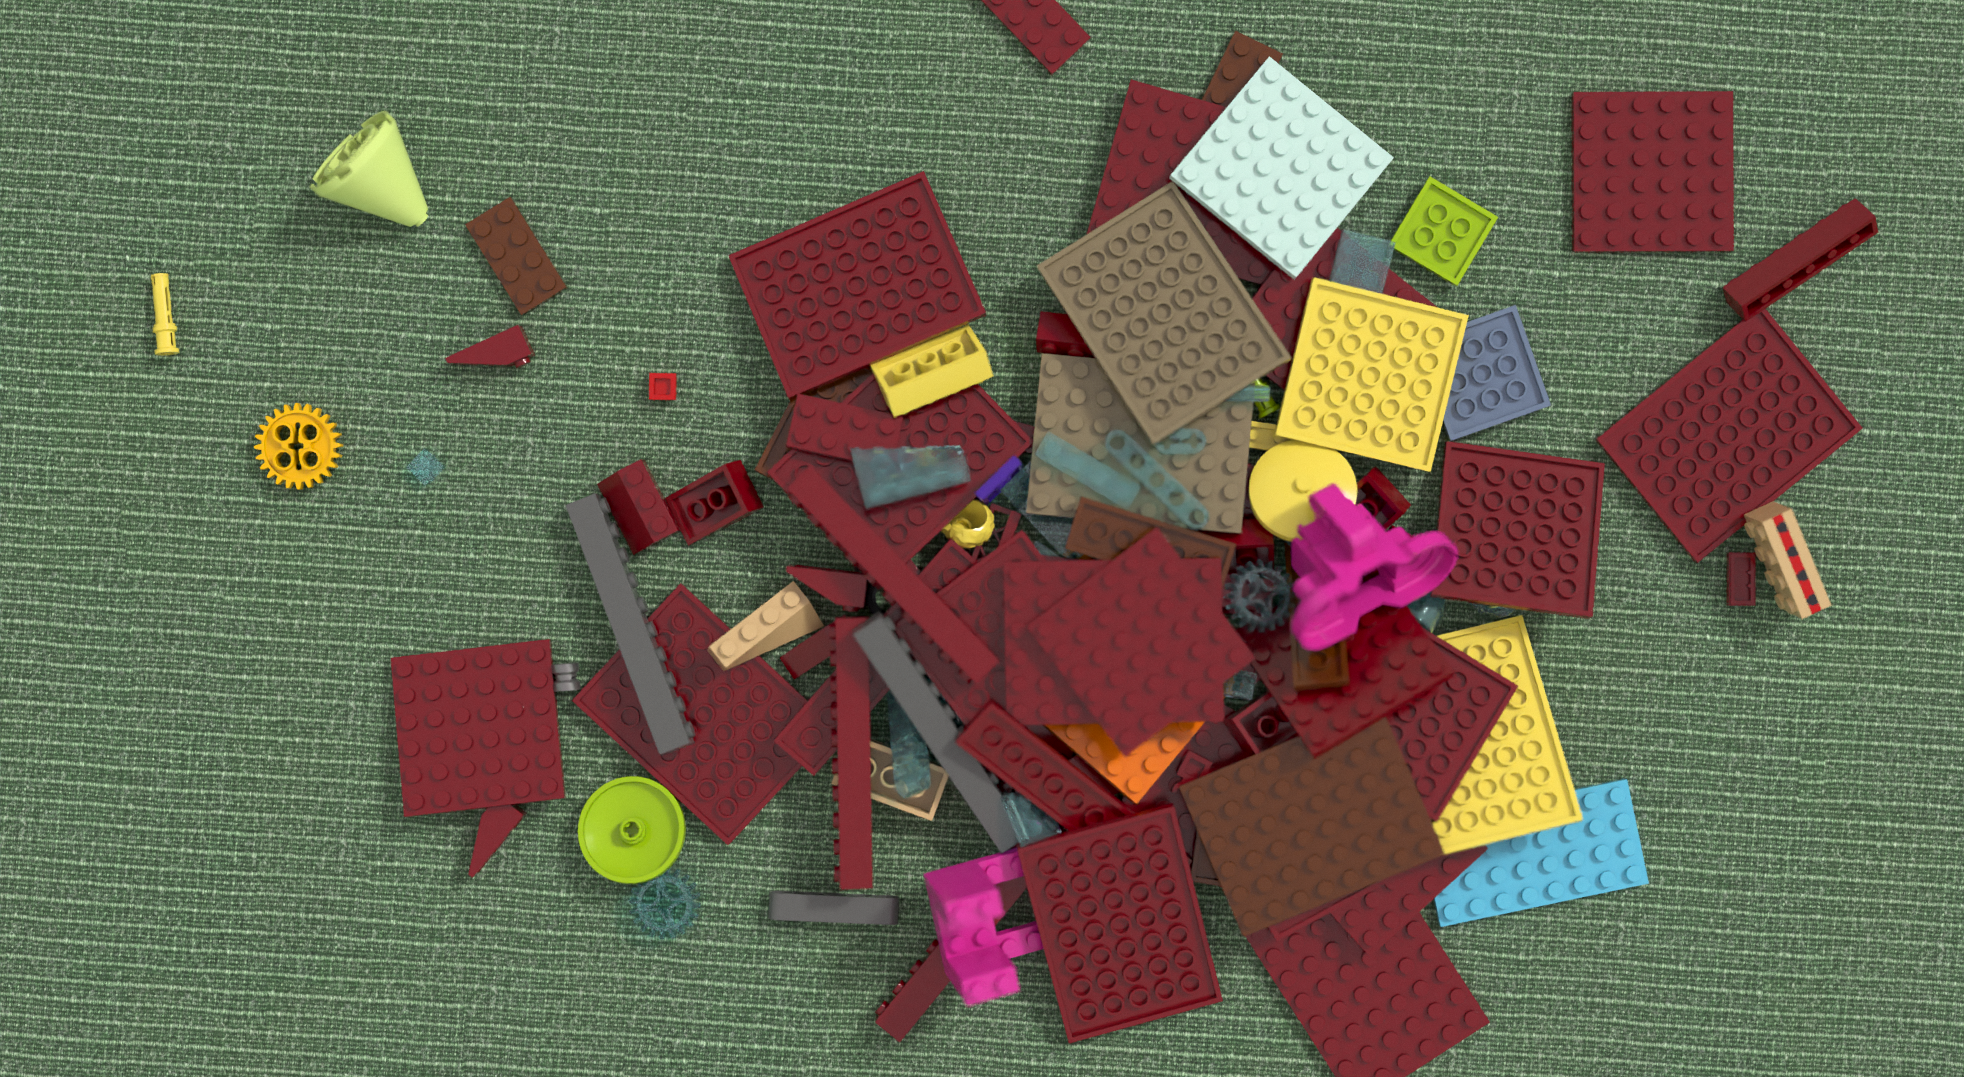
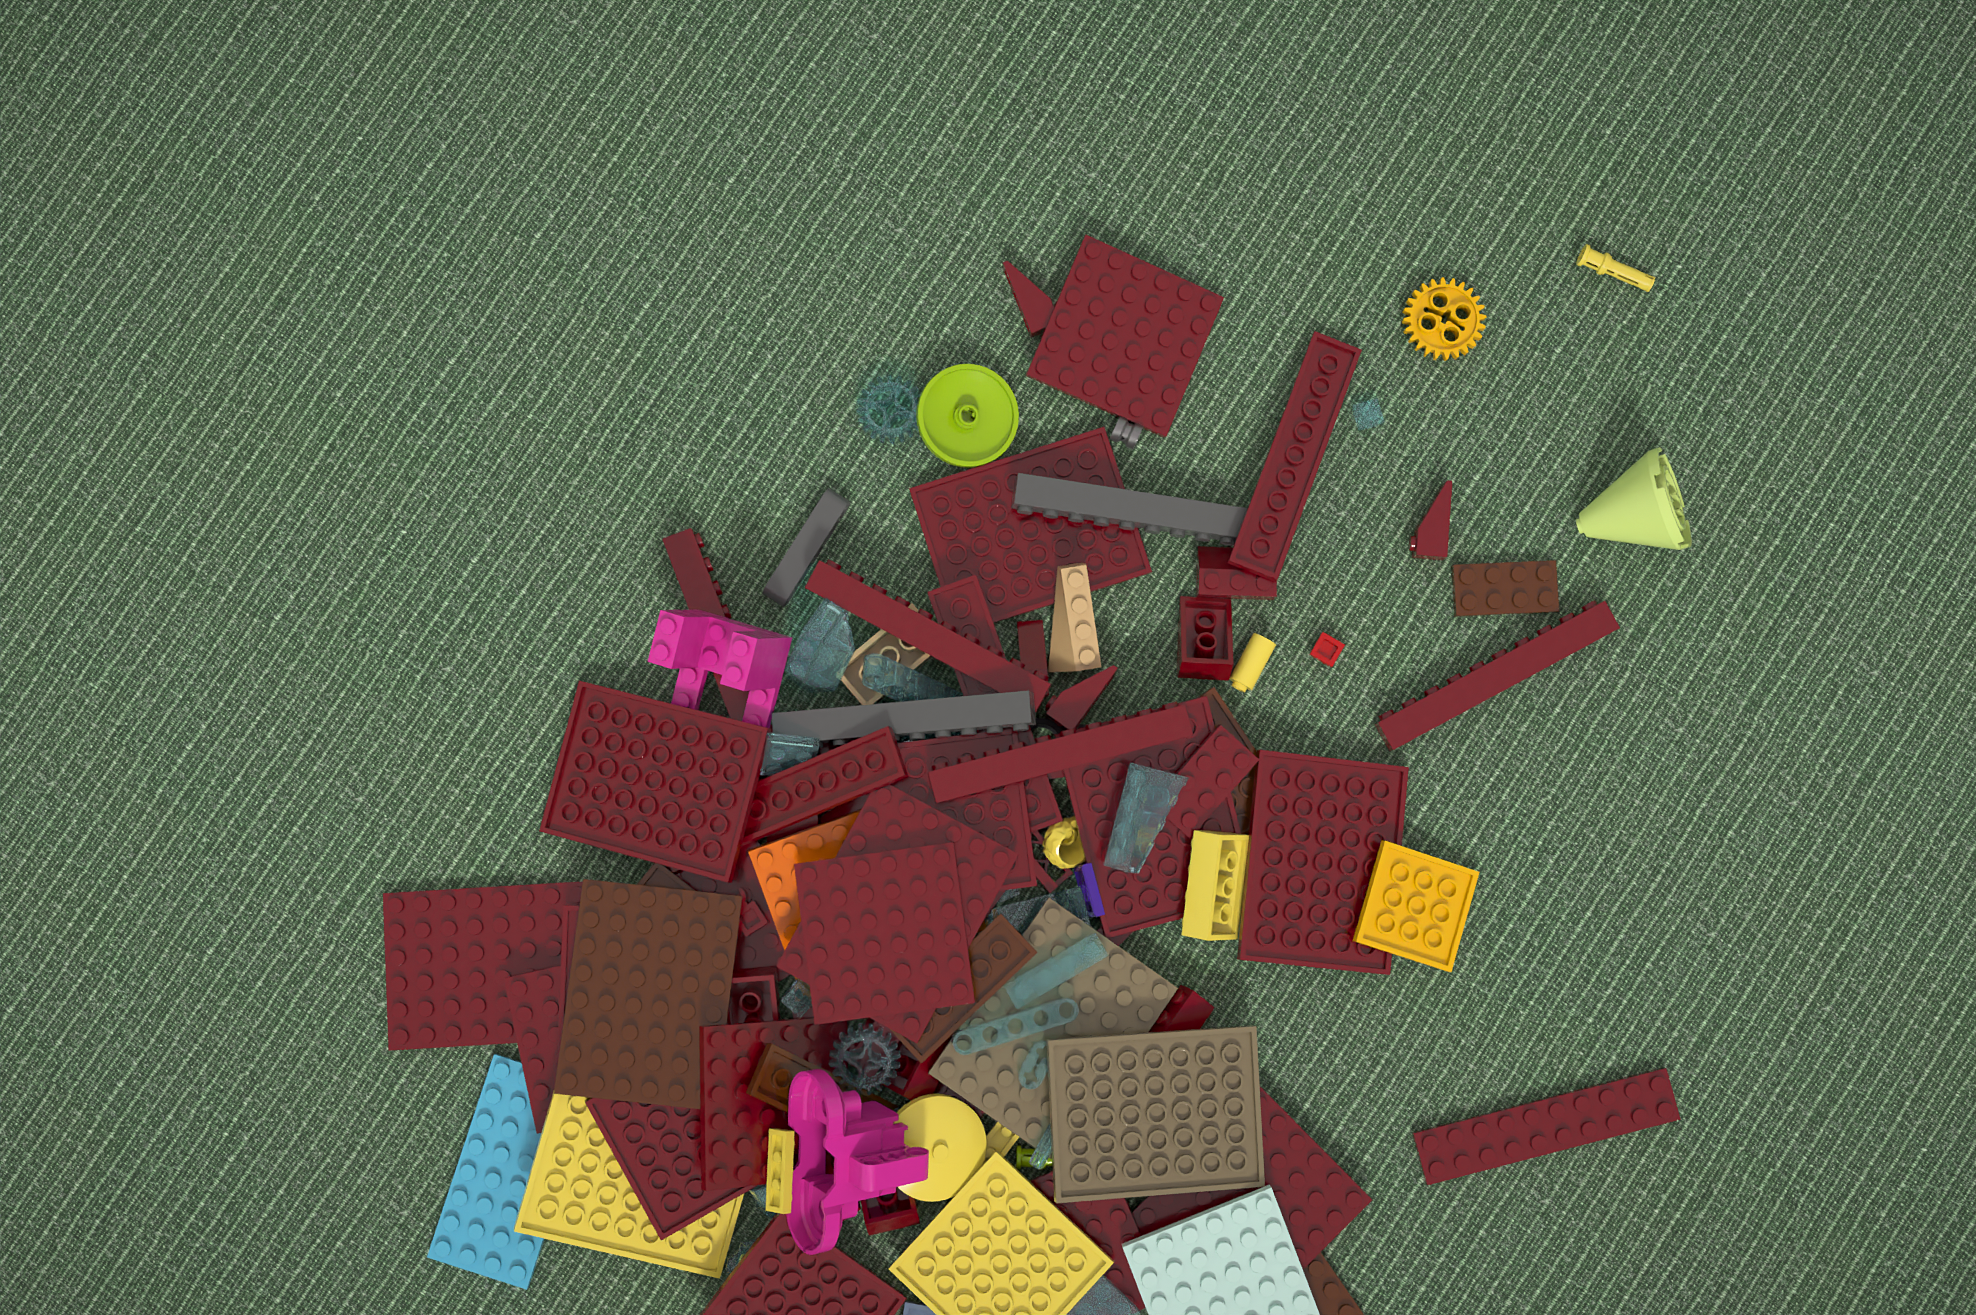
camera: 120 degrees right, 5 degrees down
none -> light yellow plate [765,1128,795,1214]
none -> clear light blue wedge [785,598,855,693]
none -> dark red plate [1227,331,1362,582]
none -> light yellow brick [1229,633,1276,693]
none -> yellow plate [1353,841,1479,972]
none -> dark red brick [1374,600,1620,751]

